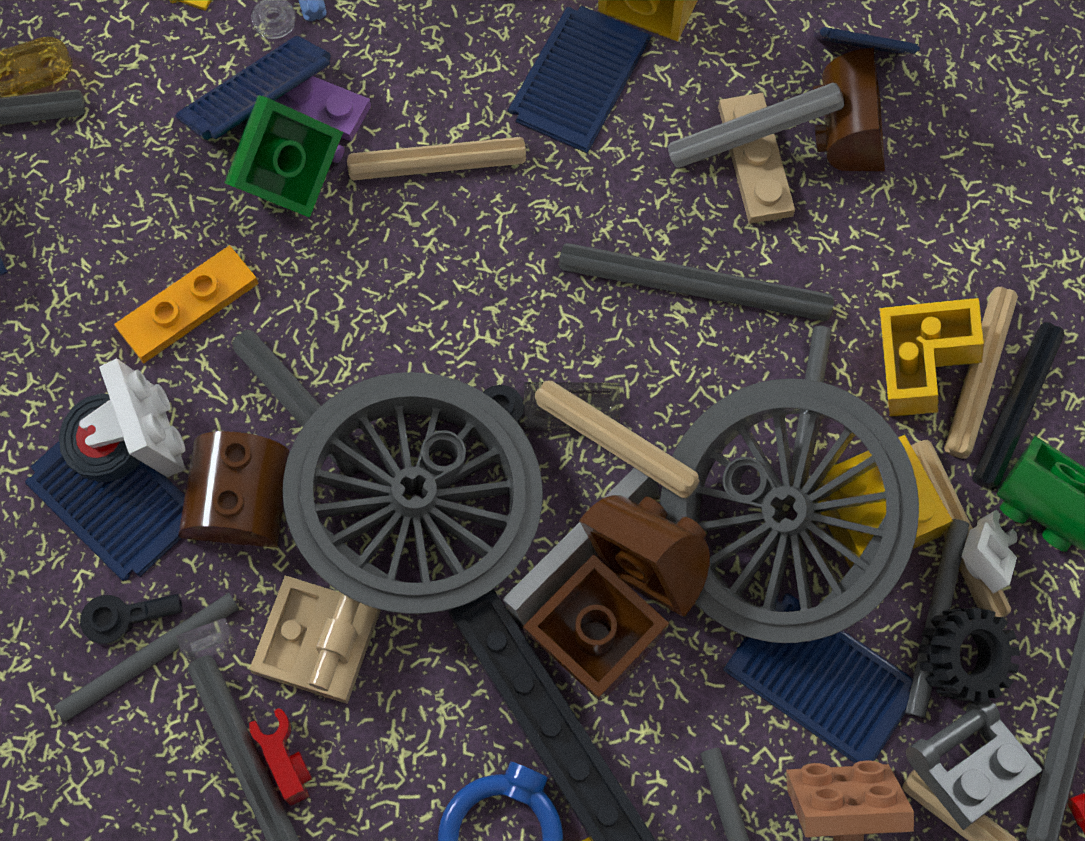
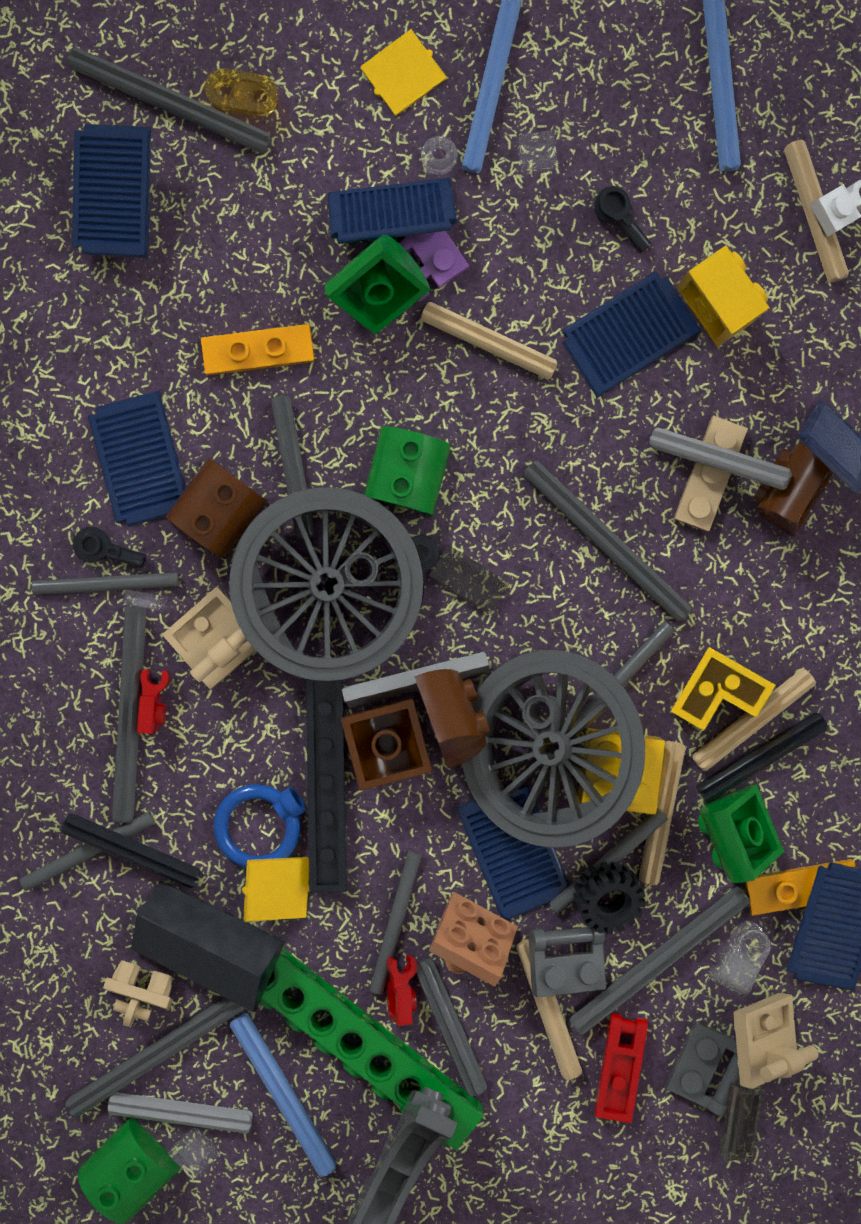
camera: 30 degrees right, 20 degrees up
white plate [59,359,186,482] -> none
tan axle [535,381,699,498] -> none
white plate [961,510,1017,593] -> none
none -> green brick [364,426,451,516]

